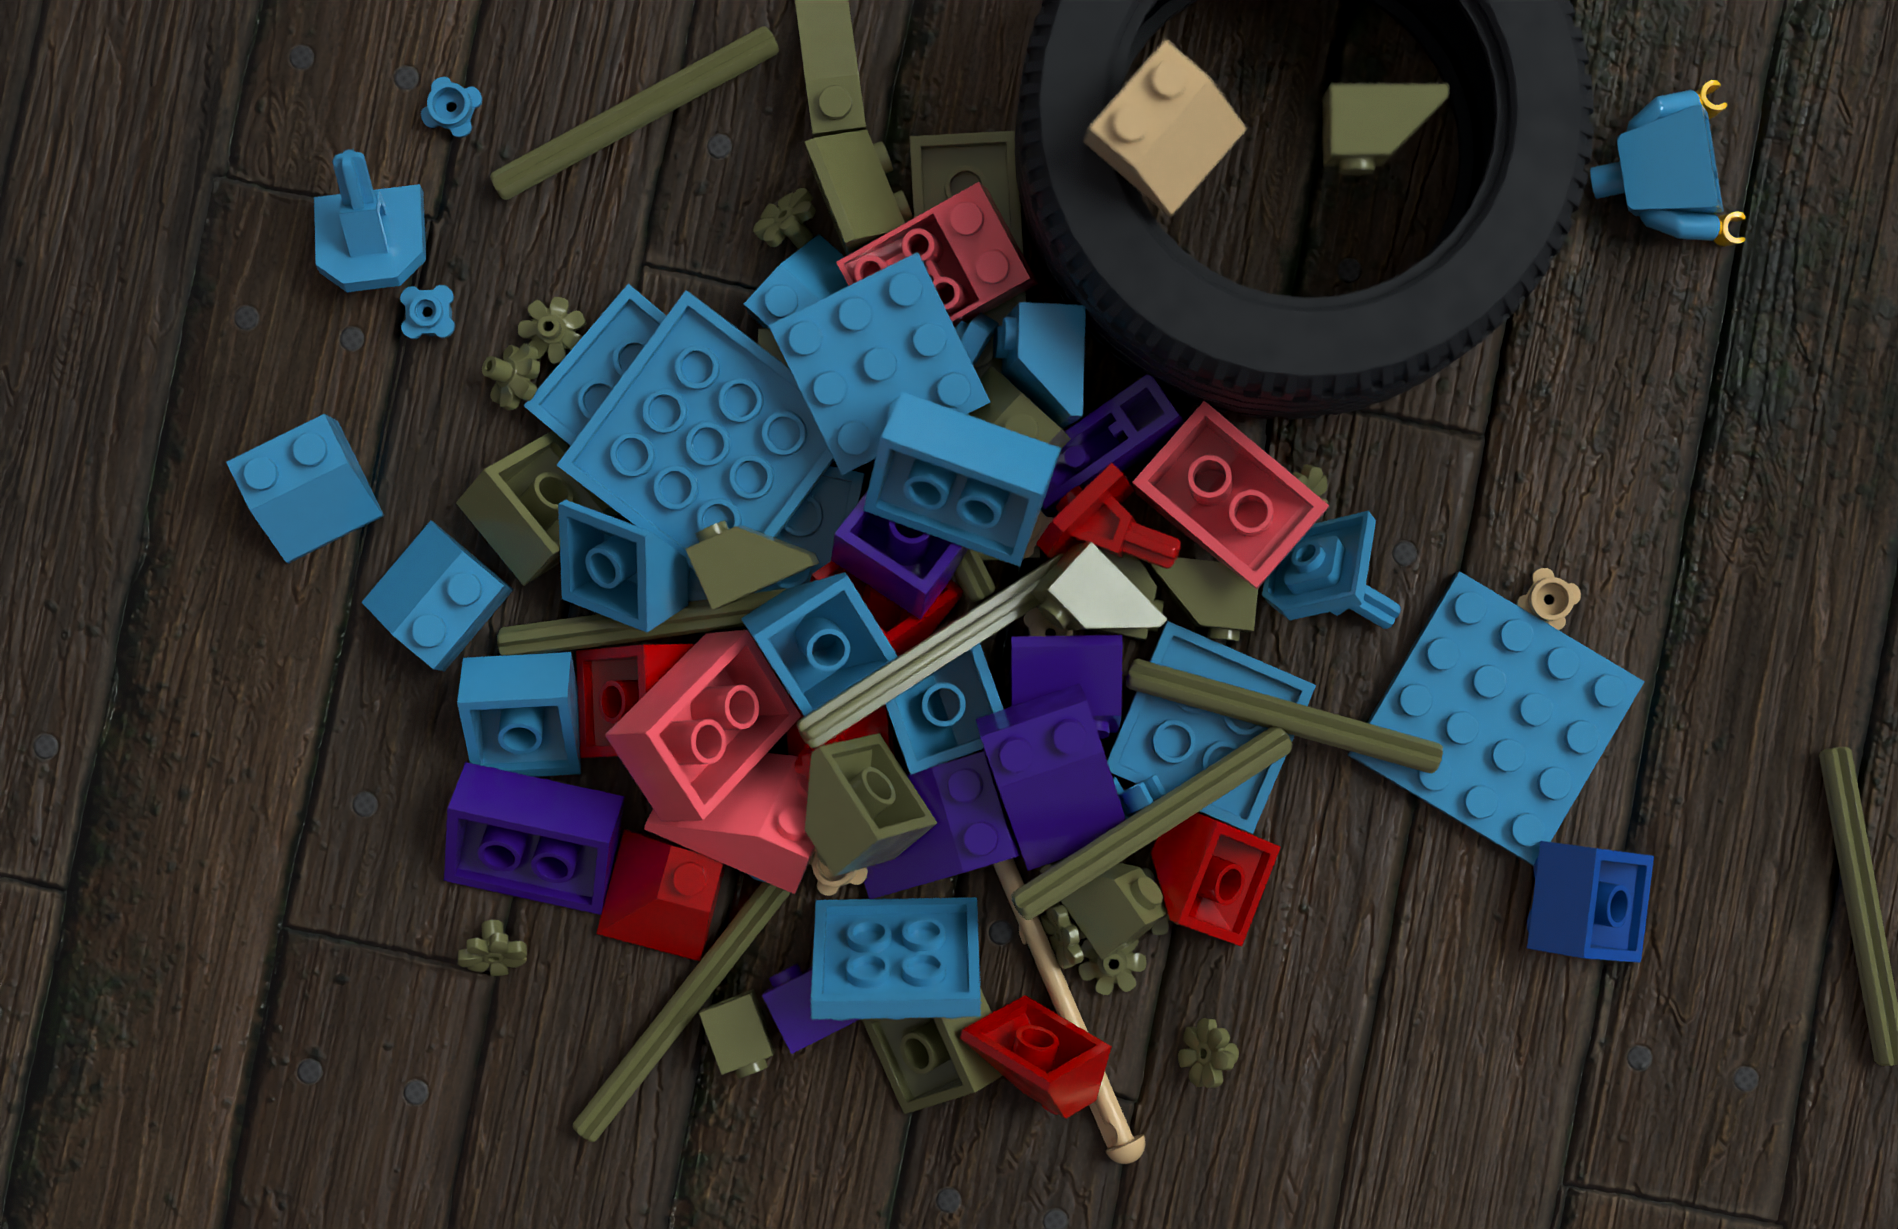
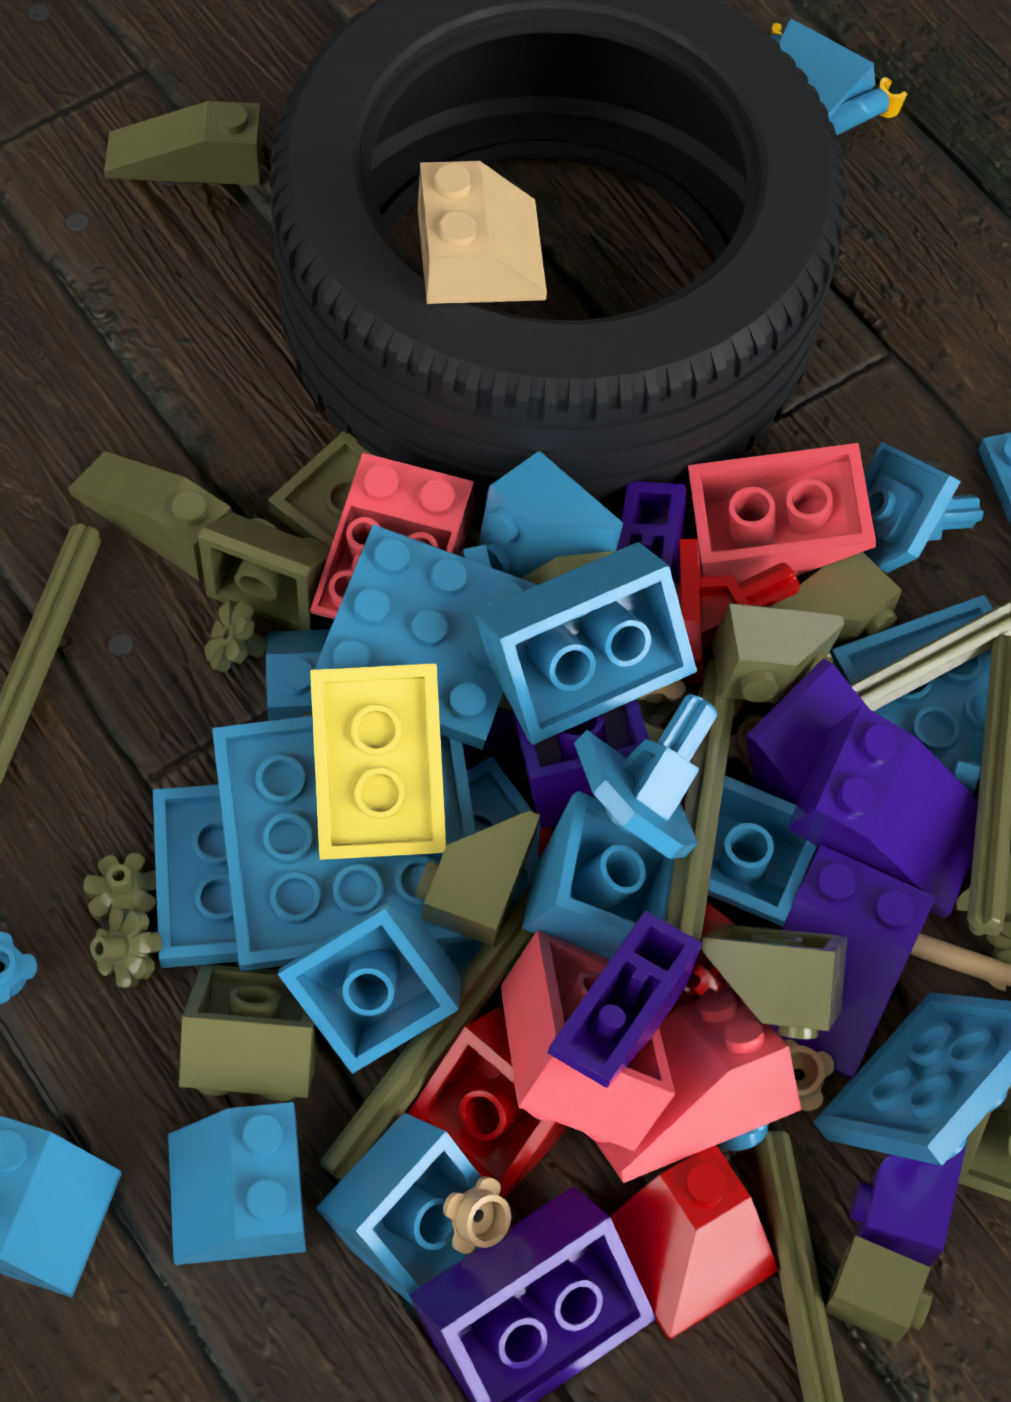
camera: 45 degrees left, 25 degrees down
olive slope [1323,84,1448,175] -> none
none -> light yellow plate [310,664,446,860]
none -> tan plate [443,1176,511,1254]
none -> dark purple slope [547,911,703,1088]
none -> dark azure piece [574,694,717,859]

